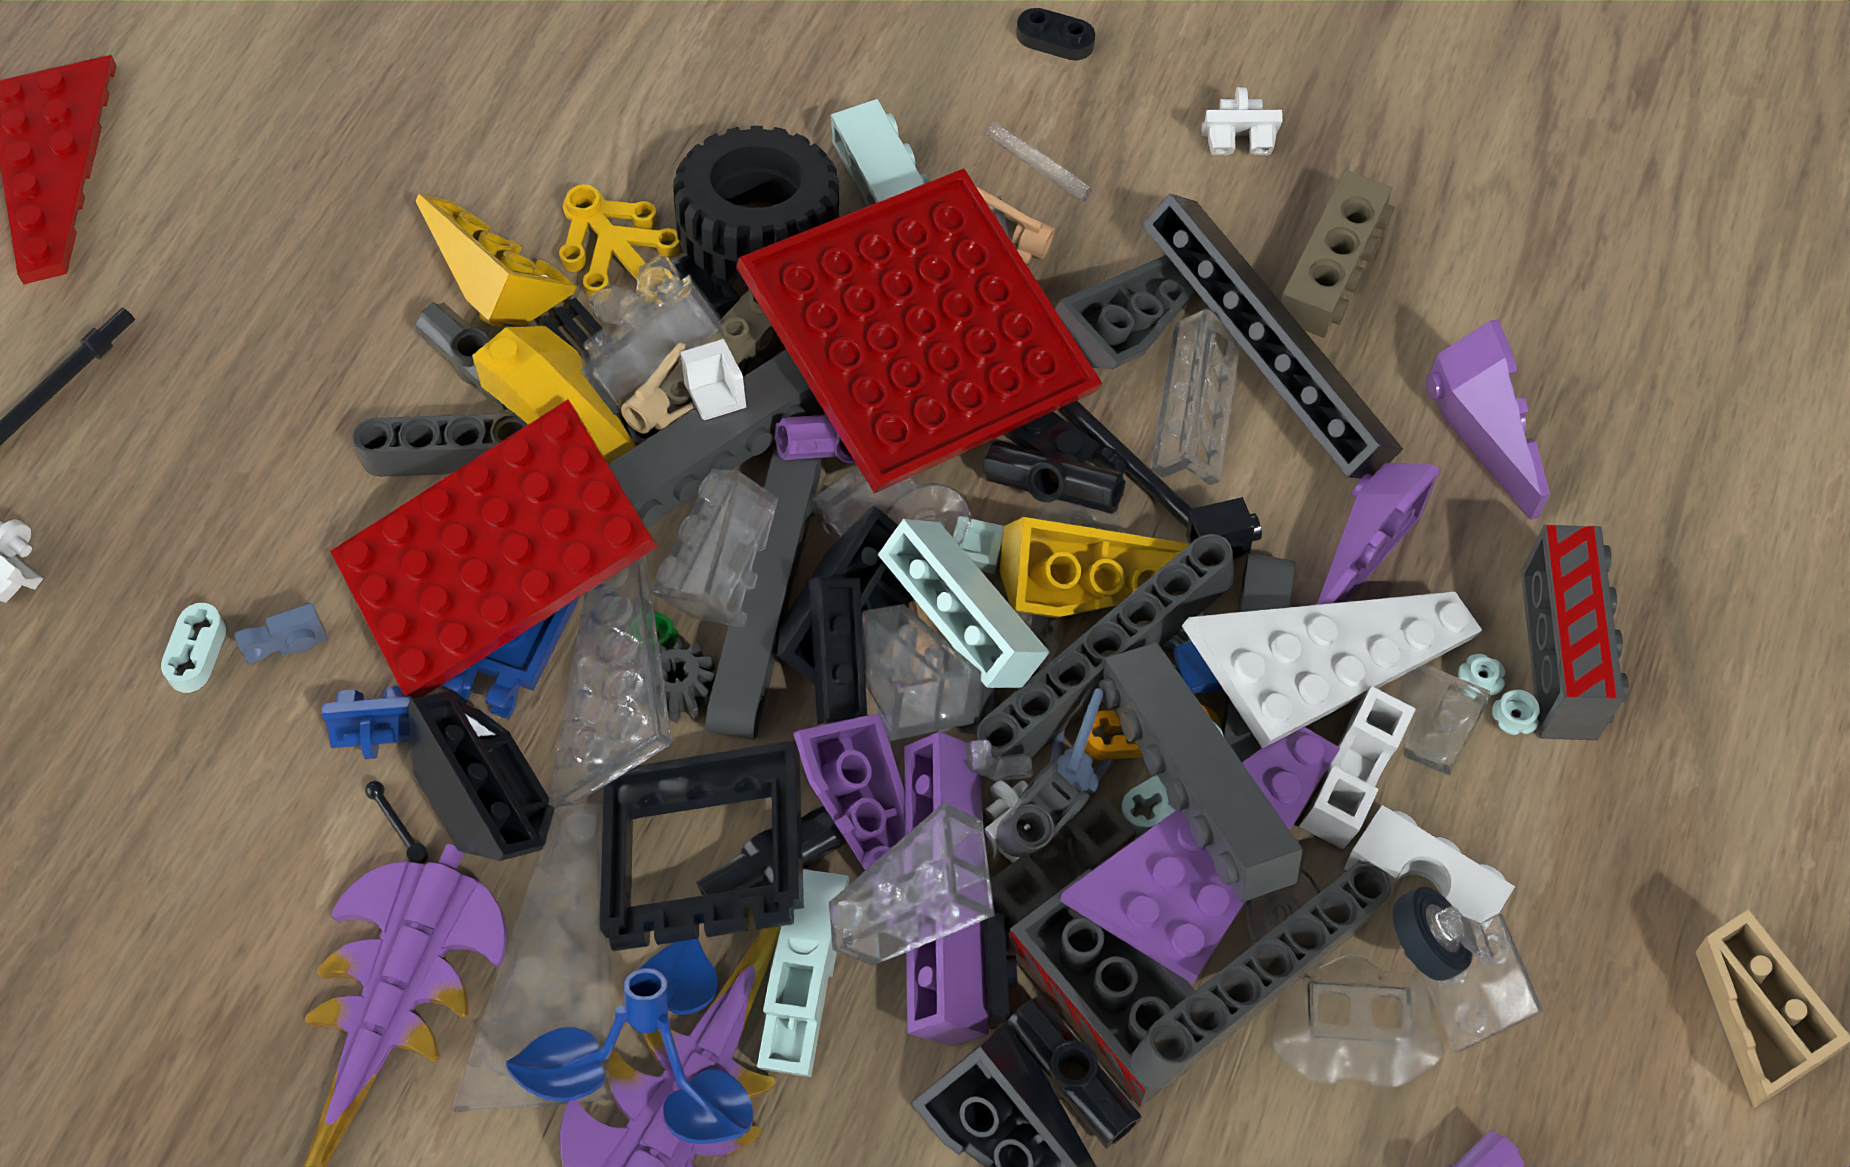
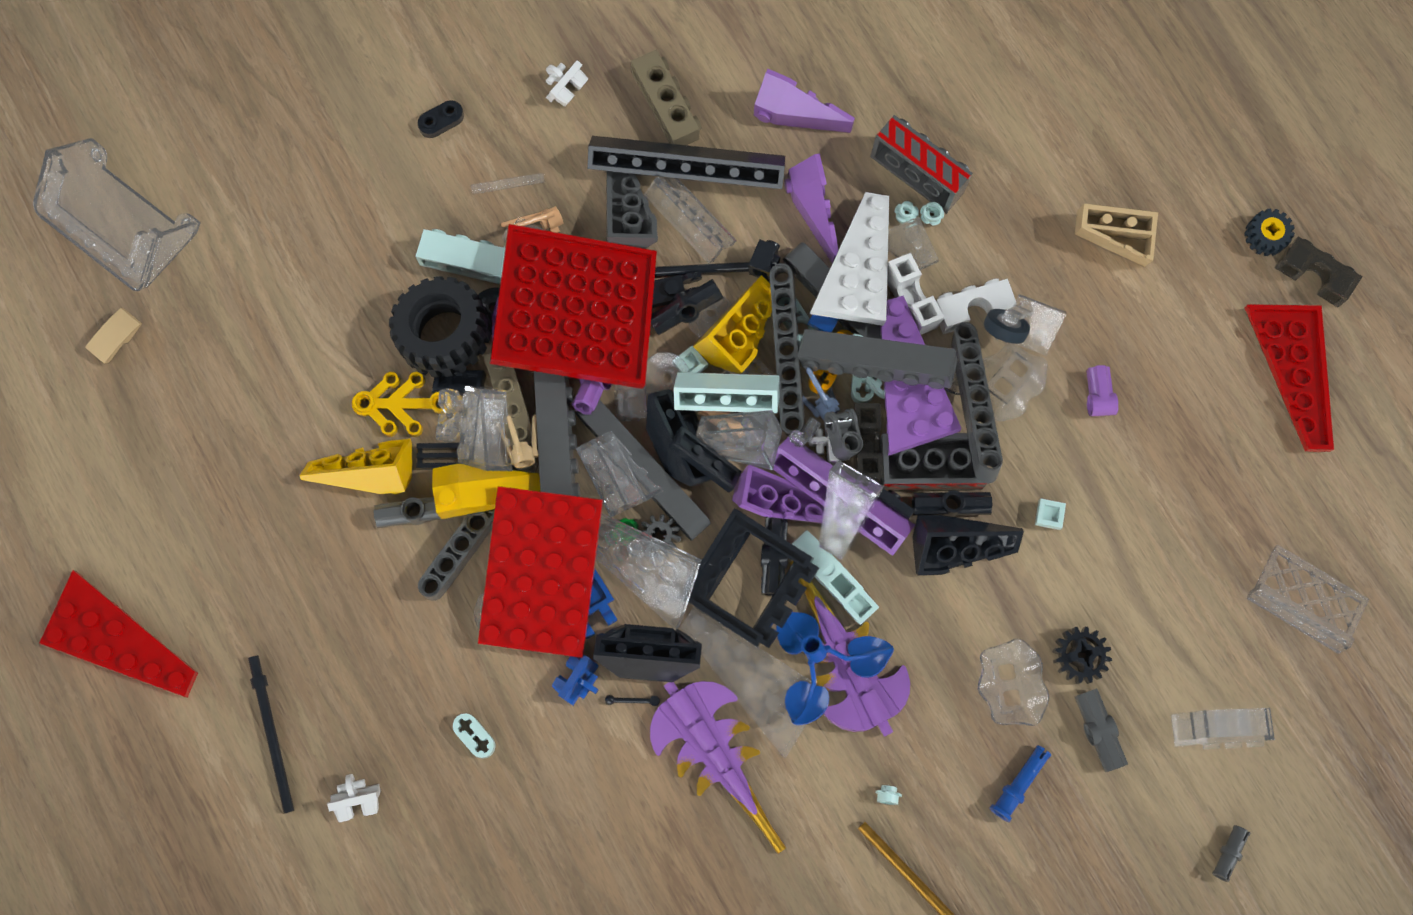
camera: 55 degrees left, 15 degrees up
sand blue plate [234,603,328,665] -> none
white panel [680,339,746,420] -> none

